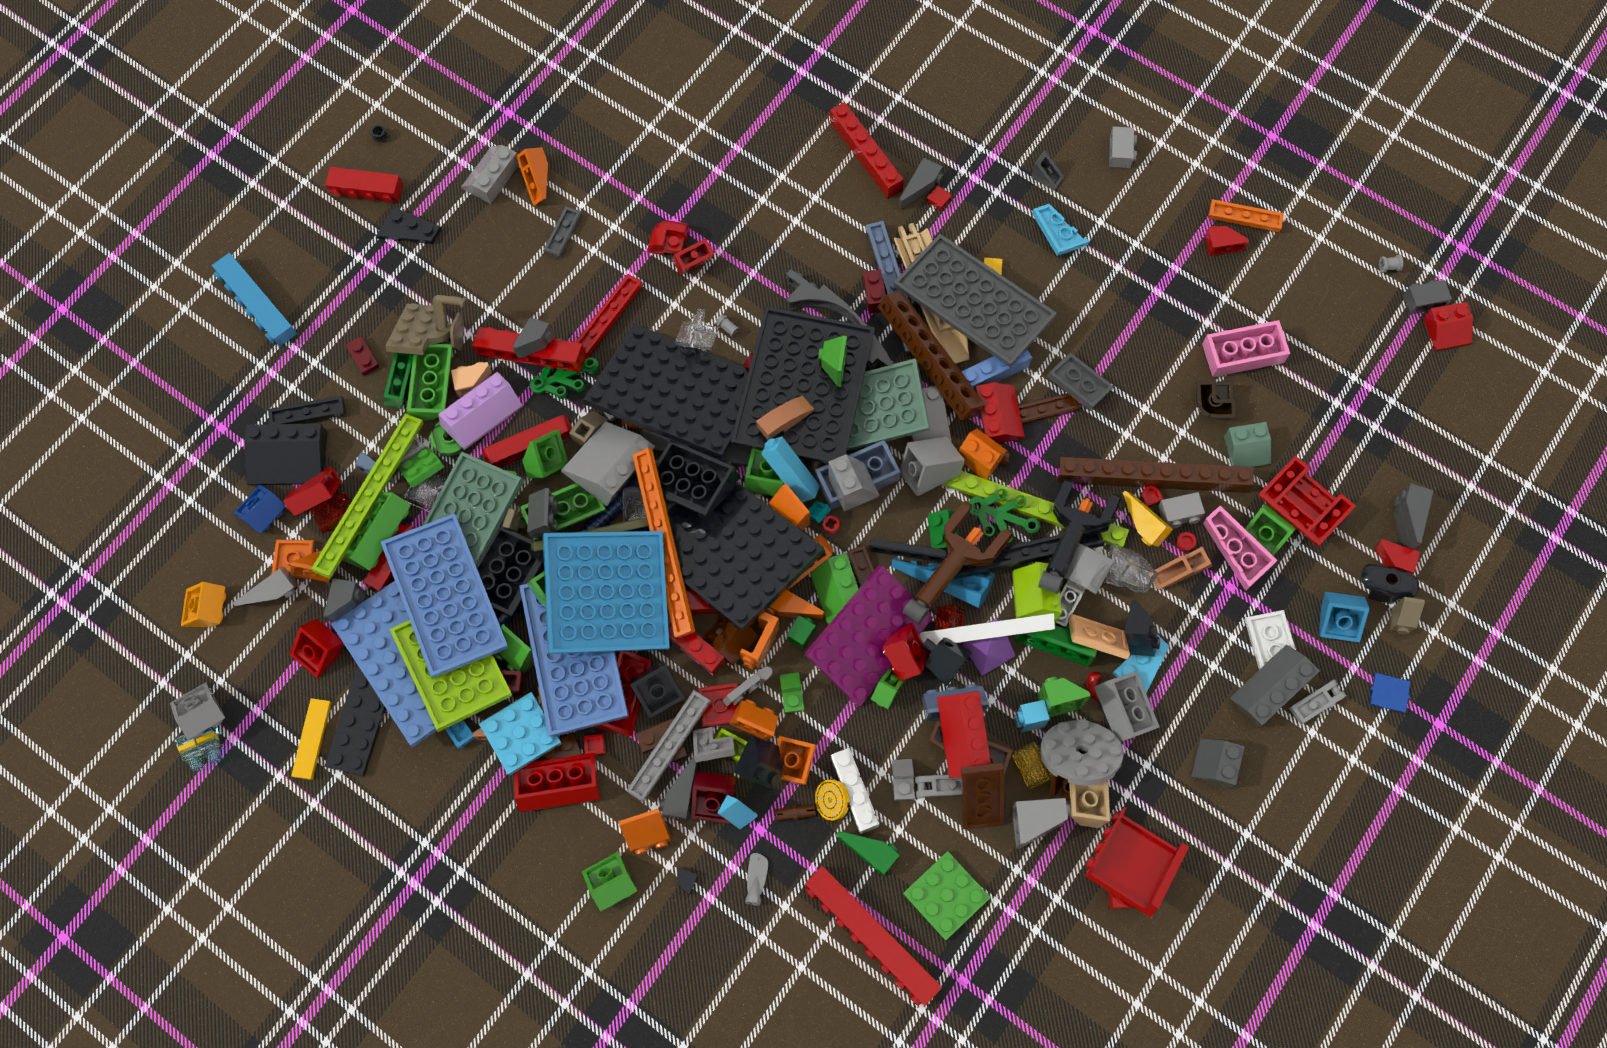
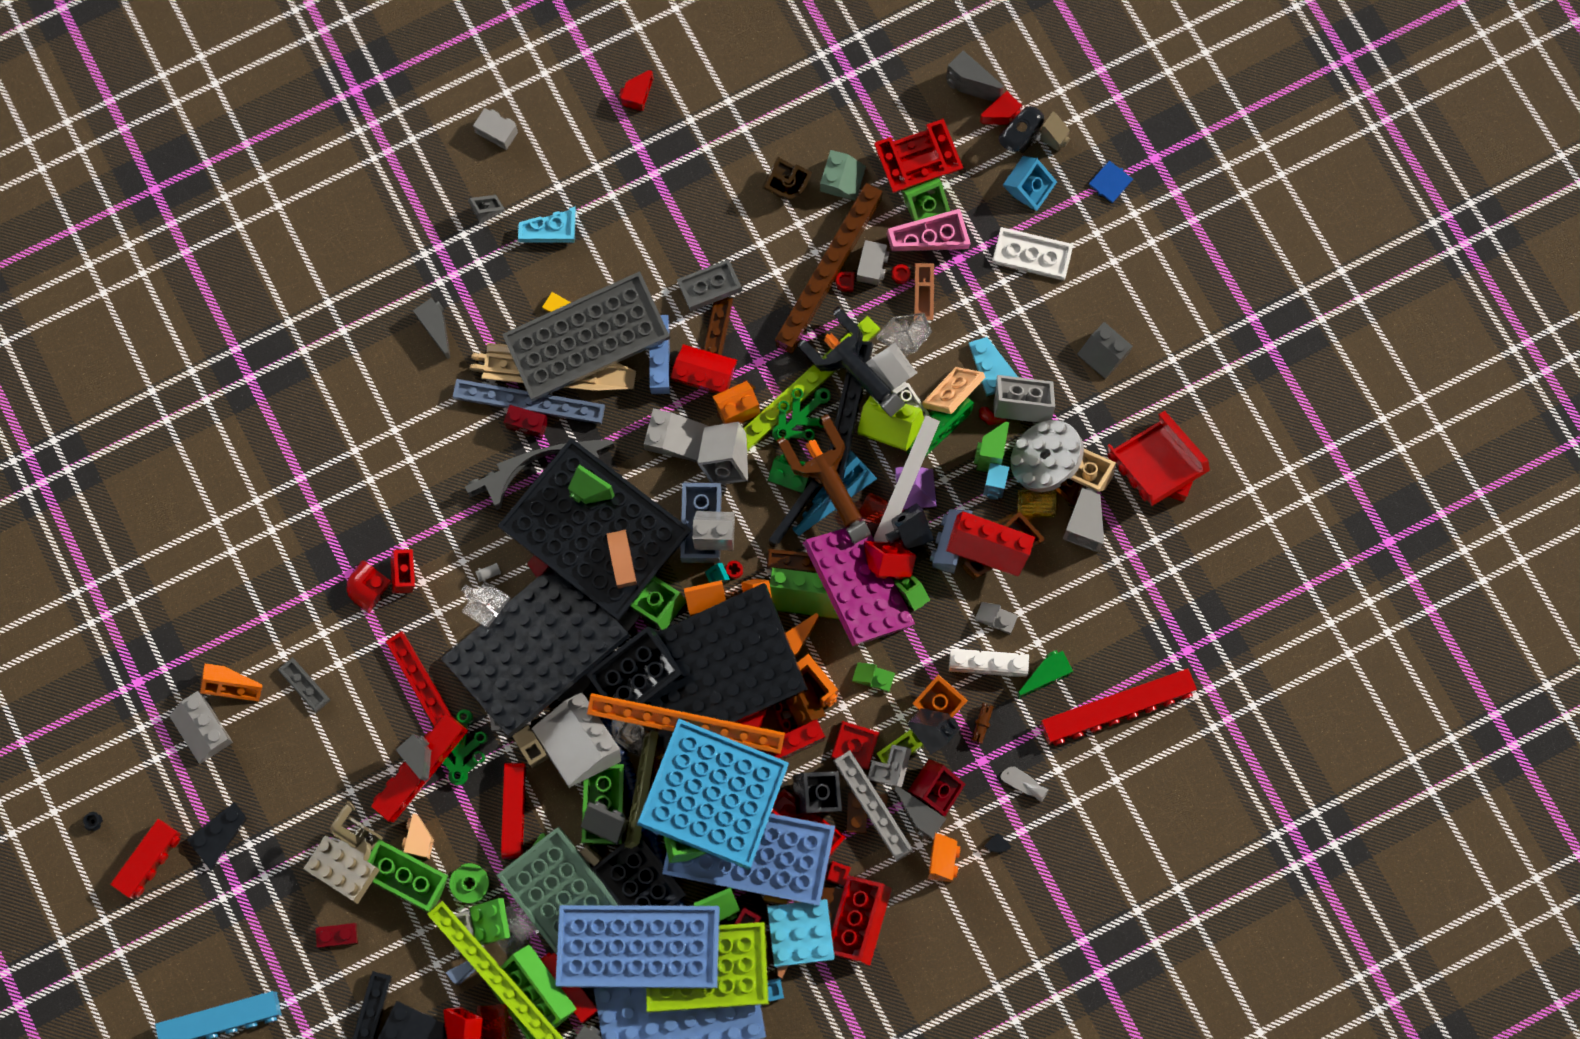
camera: 65 degrees left, 5 degrees up
green brick [383,352,413,409] -> none
lavender slope [438,372,523,450] -> none
bright green slope [522,429,568,479] -> none
bright green slope [582,852,637,911] -> none
medium azure slope [718,795,758,829] -> none
light grey hinge [723,666,773,706] -> none
orange slope [730,699,778,740] -> none
medium azure brick [762,437,820,502] -> none
green brick [786,616,816,649] -> none
yellow tile [815,779,850,820] -> none
red brick [830,102,903,199] -> none
sand green plate [847,358,930,452] -> none
reddish brown brick [878,291,986,420] -> none
bright green plate [903,851,991,941] -> none
light grey plate [915,775,962,798] -> none
red tile [927,185,952,211] -> none
reddish brown plate [961,763,1004,829] -> none
yellow slope [1123,491,1173,547] -> none
black slope [1124,600,1161,657] -> none
bright pink brick [1202,320,1290,377] -> none
orange plate [1208,199,1284,232] -> none
dark grey slope [1229,644,1320,728] -> none
light grey plate [1289,679,1347,725] -> none

